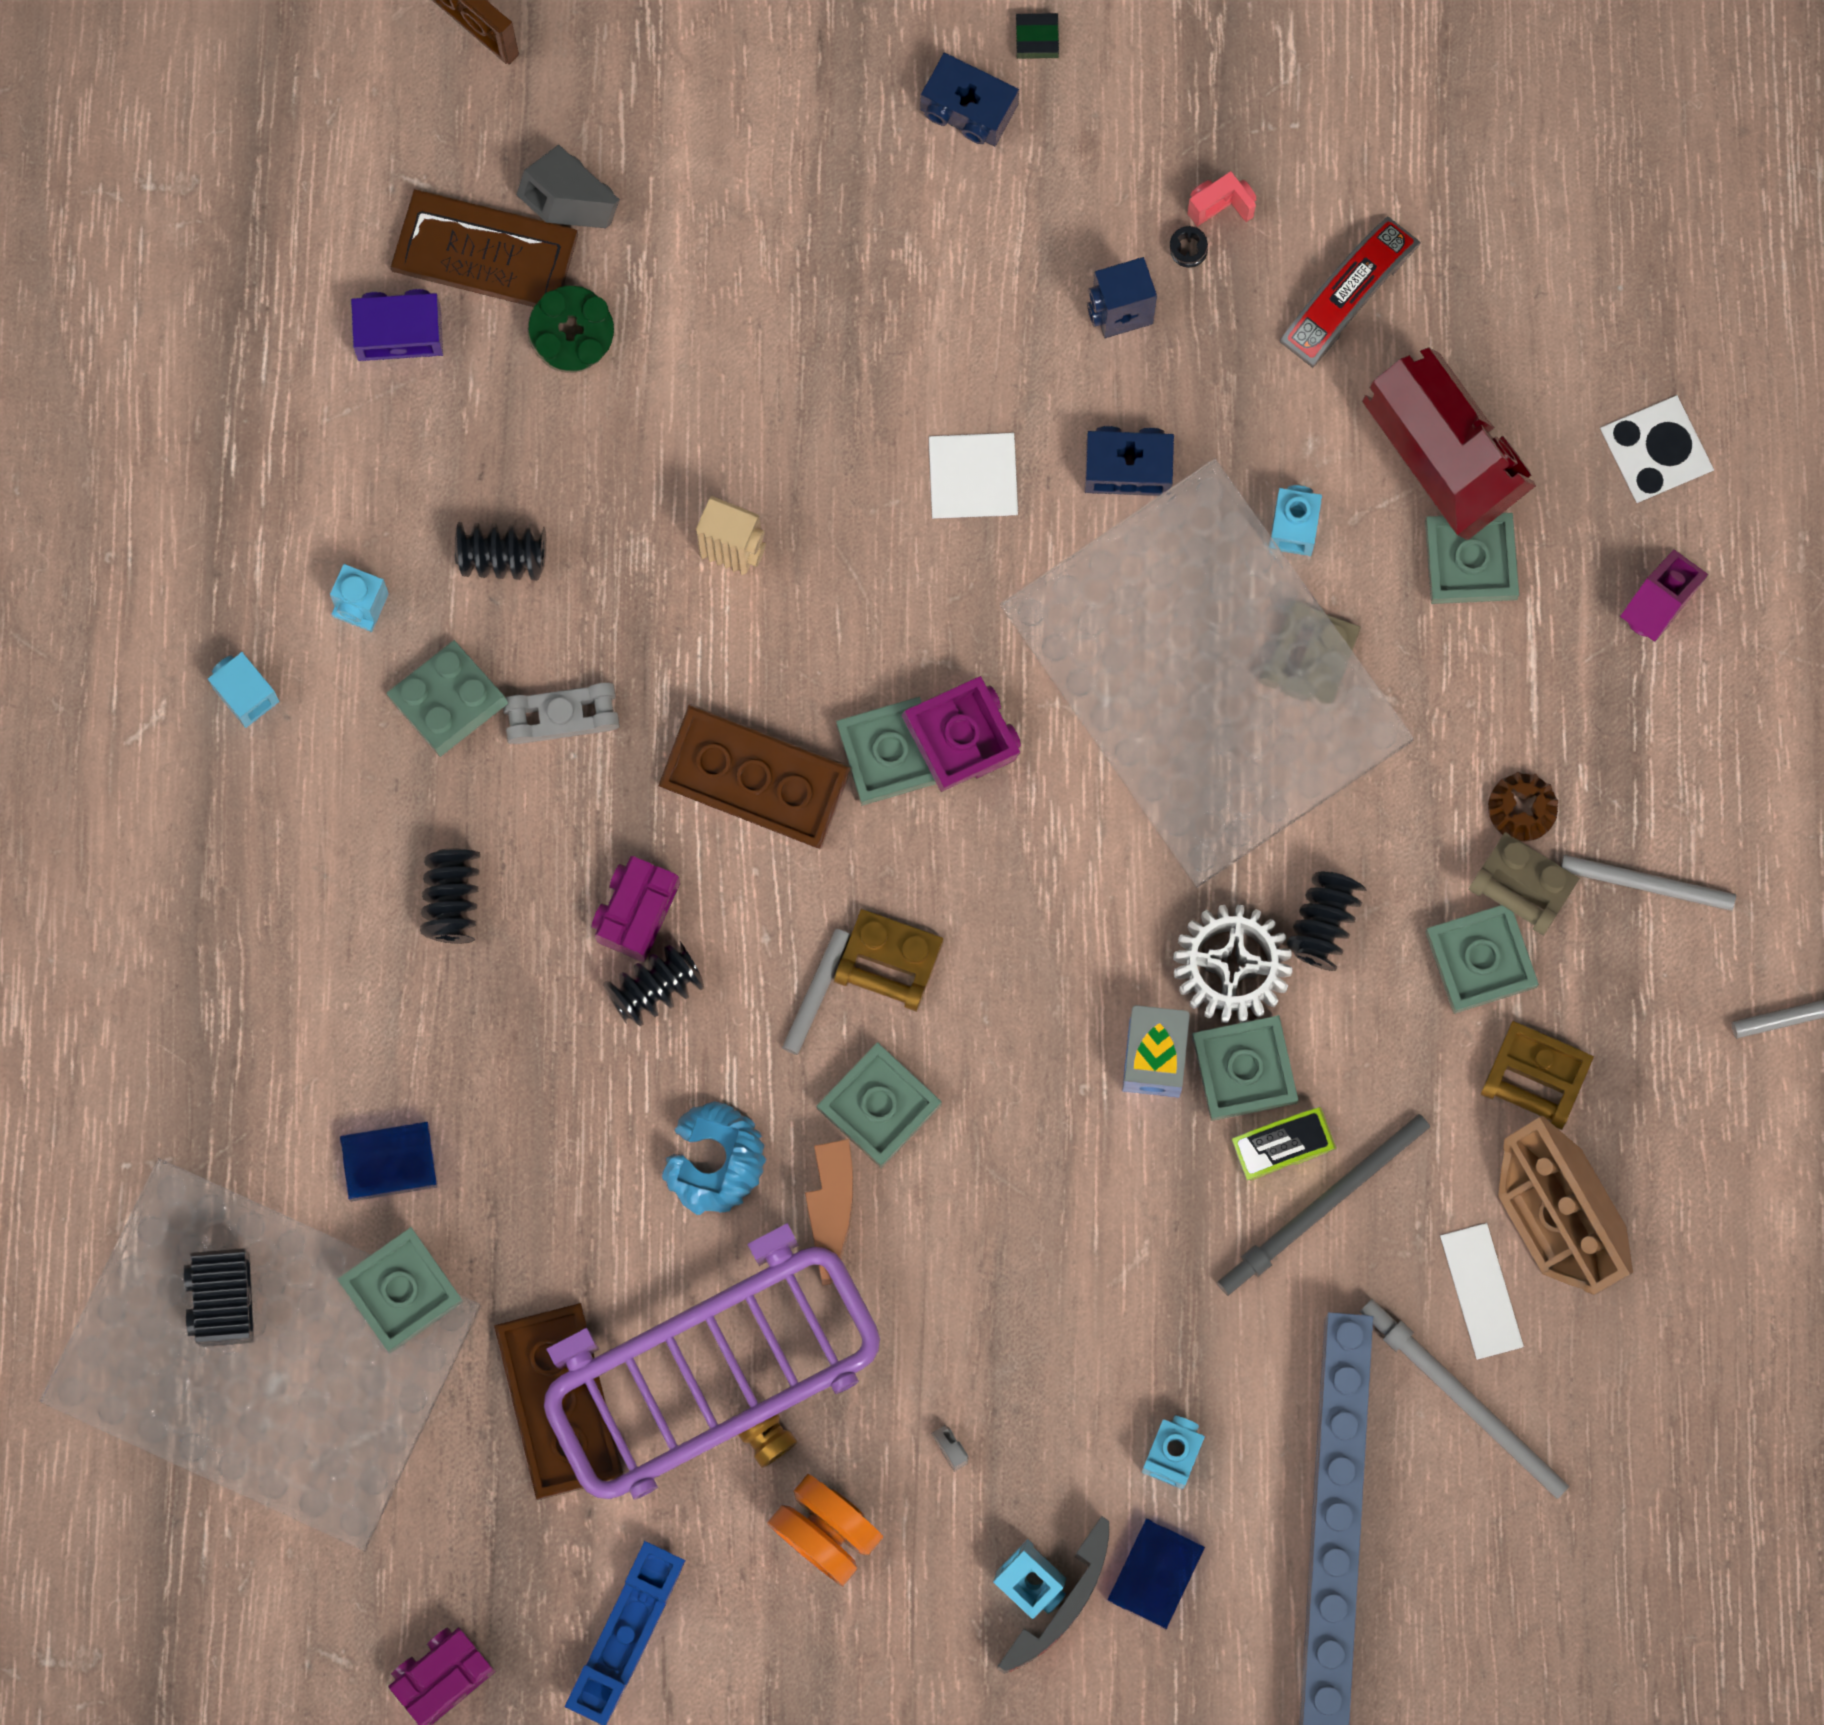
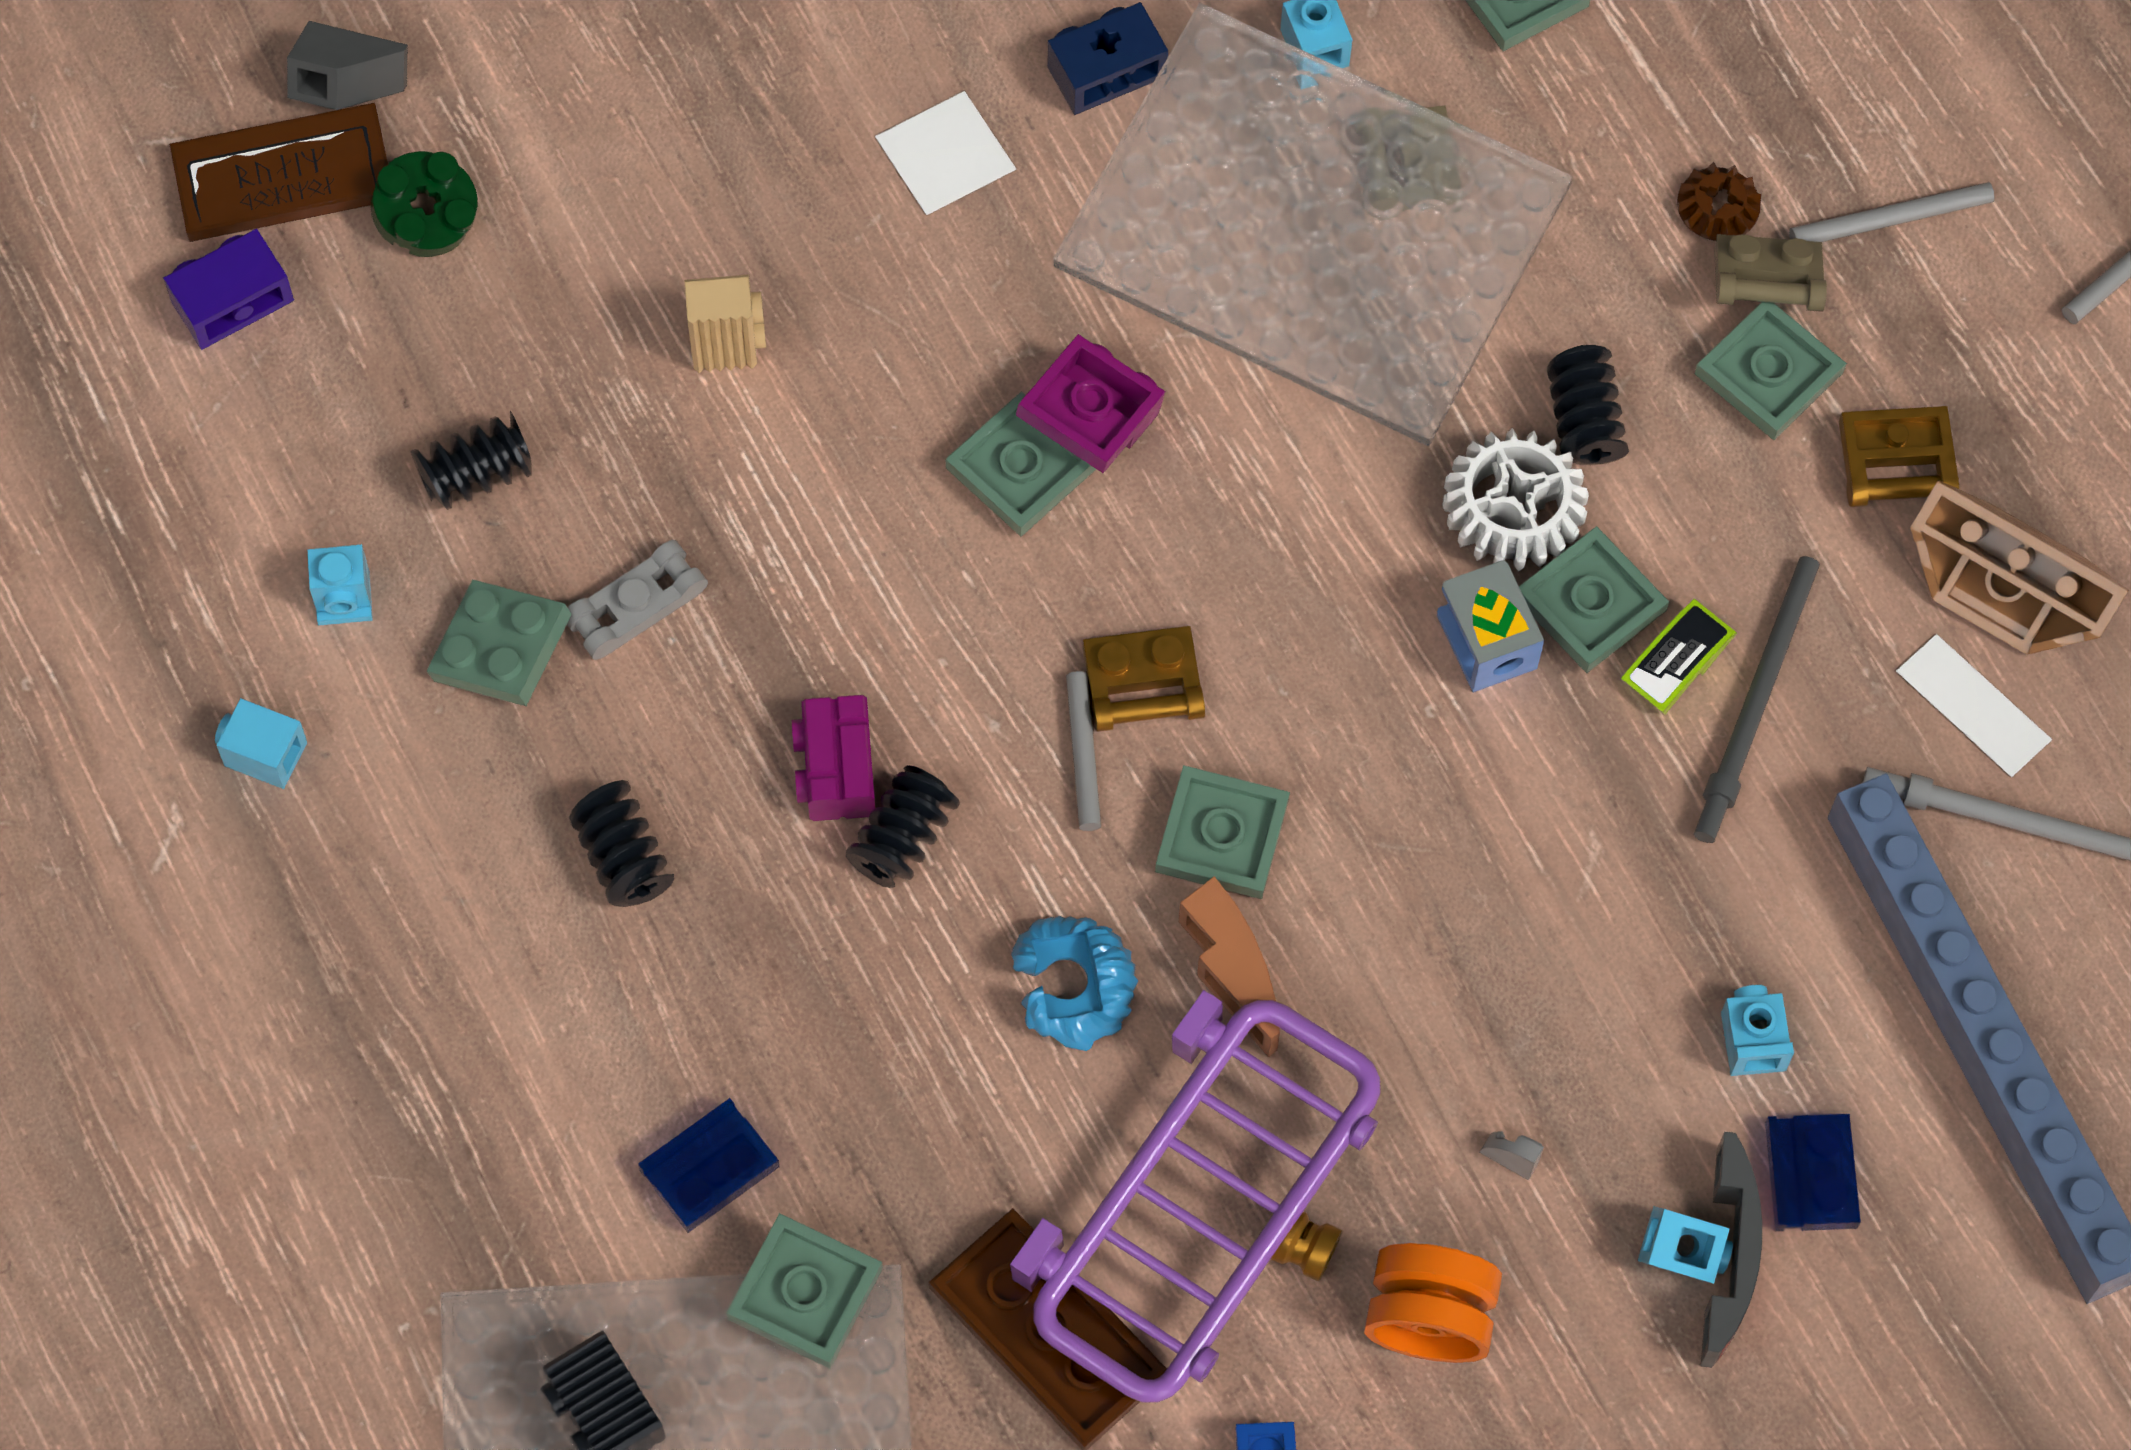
camera: 30 degrees left, 10 degrees down
reddish brown tile [658,704,852,849] -> none

